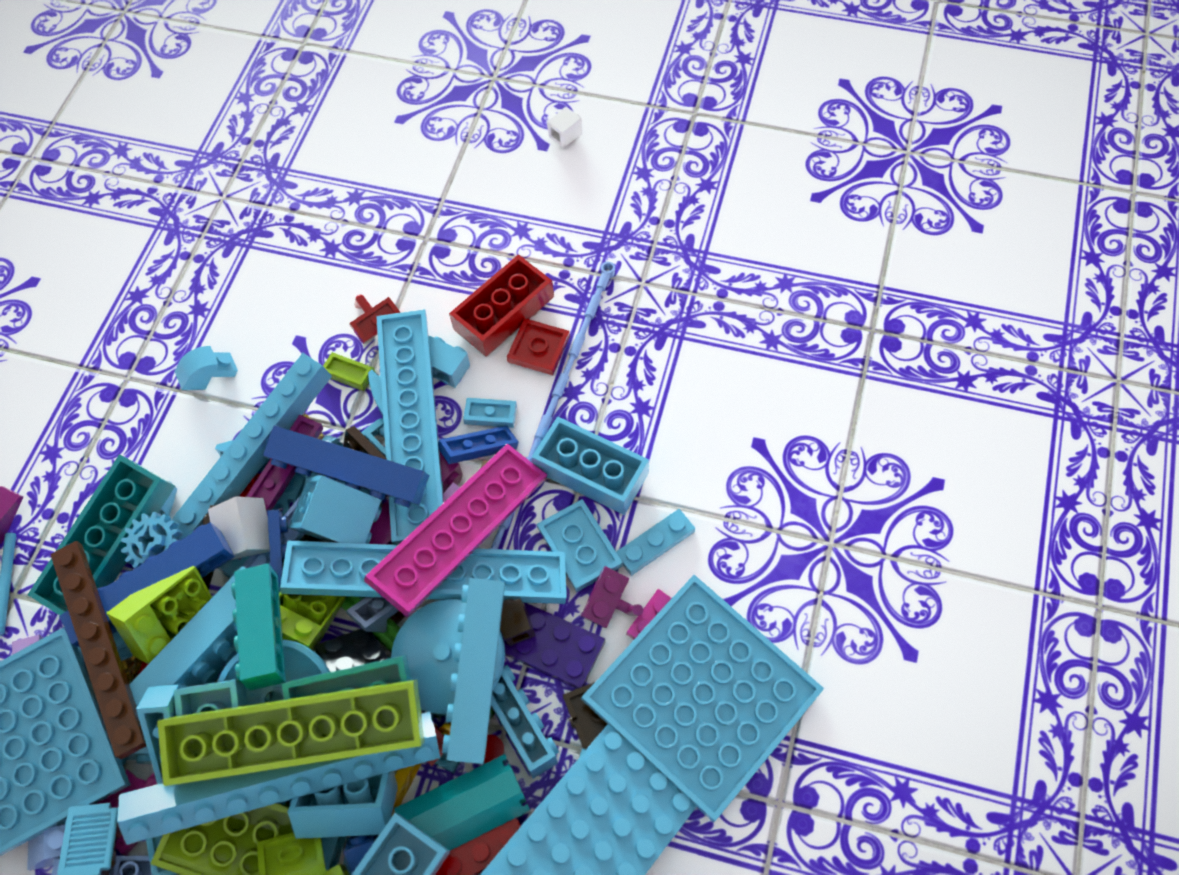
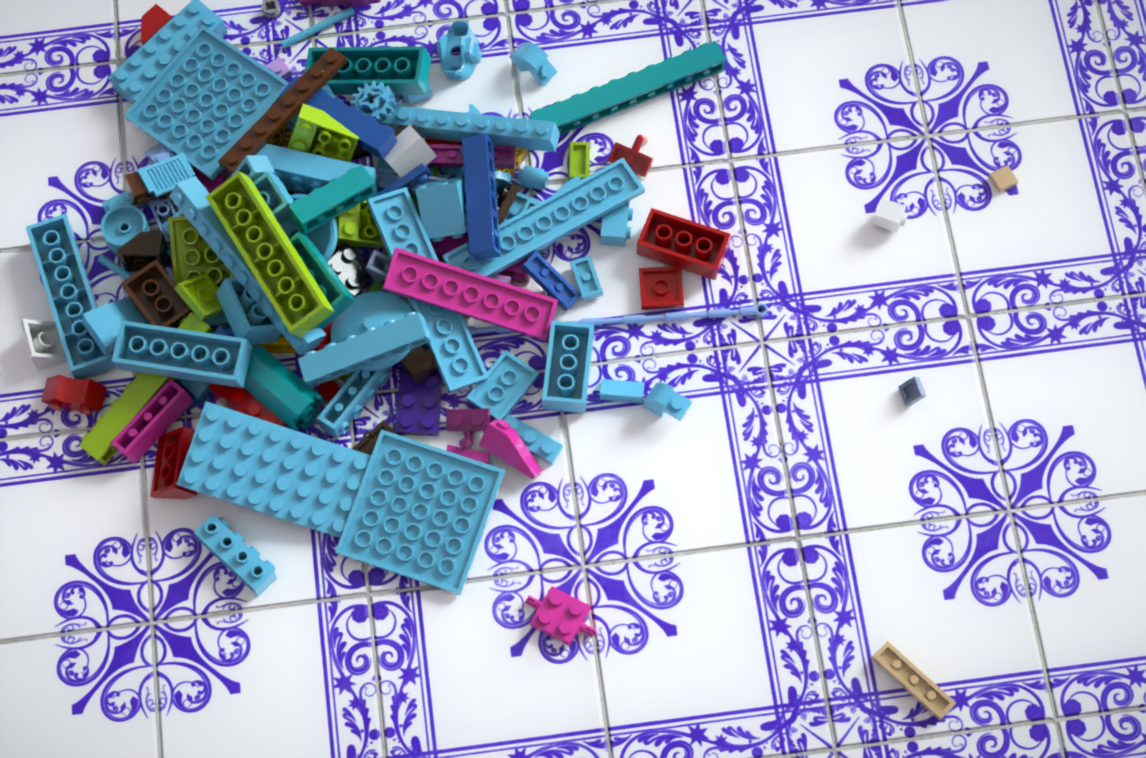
camera: 65 degrees right, 5 degrees up
none -> medium azure piece [437,21,482,80]
none -> dark pink slope [479,419,542,479]
none -> medium azure brick [517,165,549,190]
none -> dark pink plate [525,586,597,646]
none -> teal brick [530,41,726,136]
none -> medium azure slope [600,379,645,404]
none -> medium azure brick [643,382,692,422]
none -> tan plate [872,641,956,721]
none -> sand blue plate [898,376,926,406]
none -> tan tile [989,165,1019,193]

